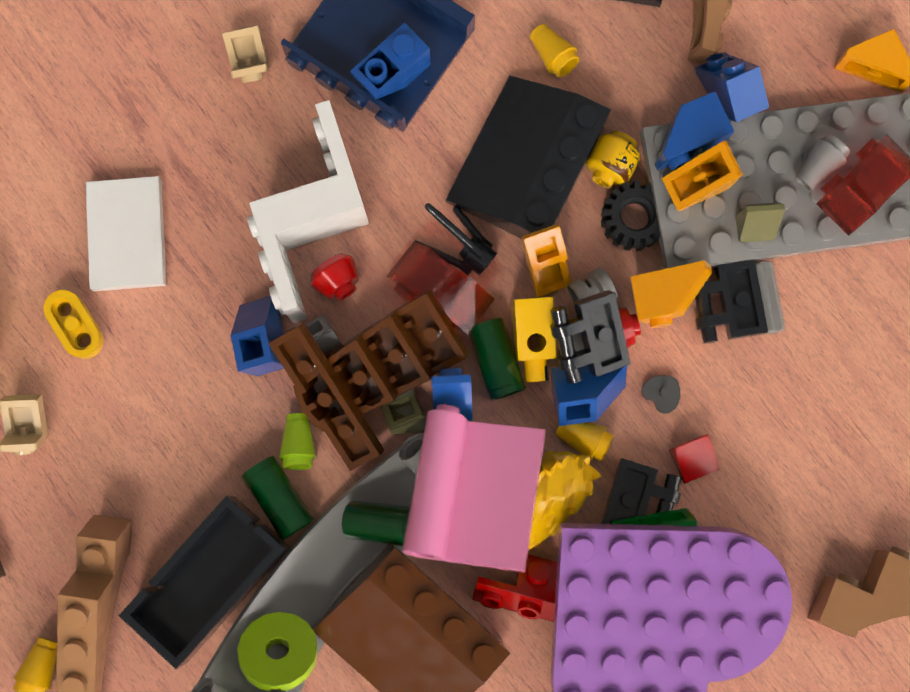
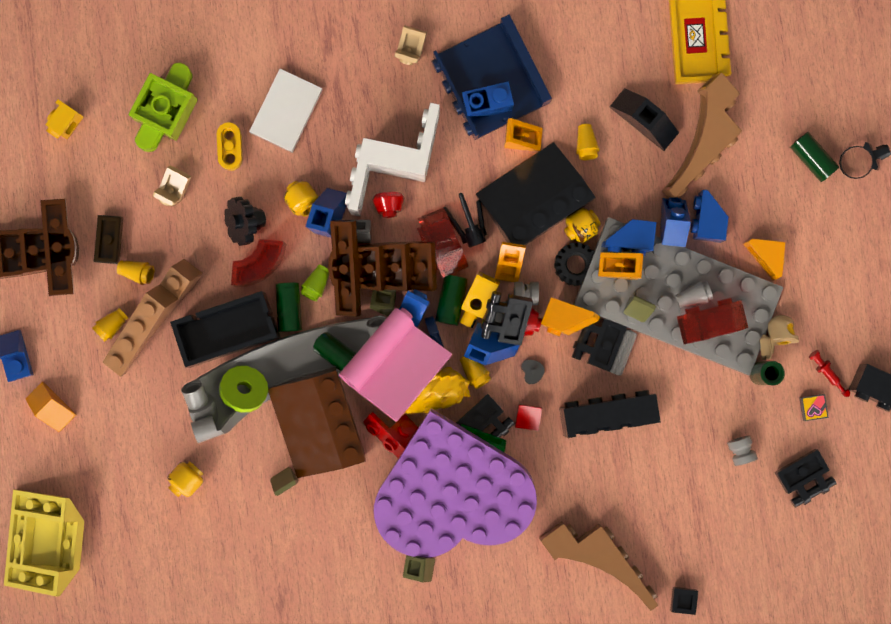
camera: 25 degrees right, 5 degrees up
none -> yellow cone [117,260,155,285]
none -> black plant [224,197,266,246]
none -> clear red brick [231,239,286,287]
none -> yellow head [284,181,318,217]
none -> dark blue bar [424,316,444,347]
none -> light orange slope [504,118,543,151]
none -> black wedge [559,390,661,438]
none -> blue slope [690,190,729,243]

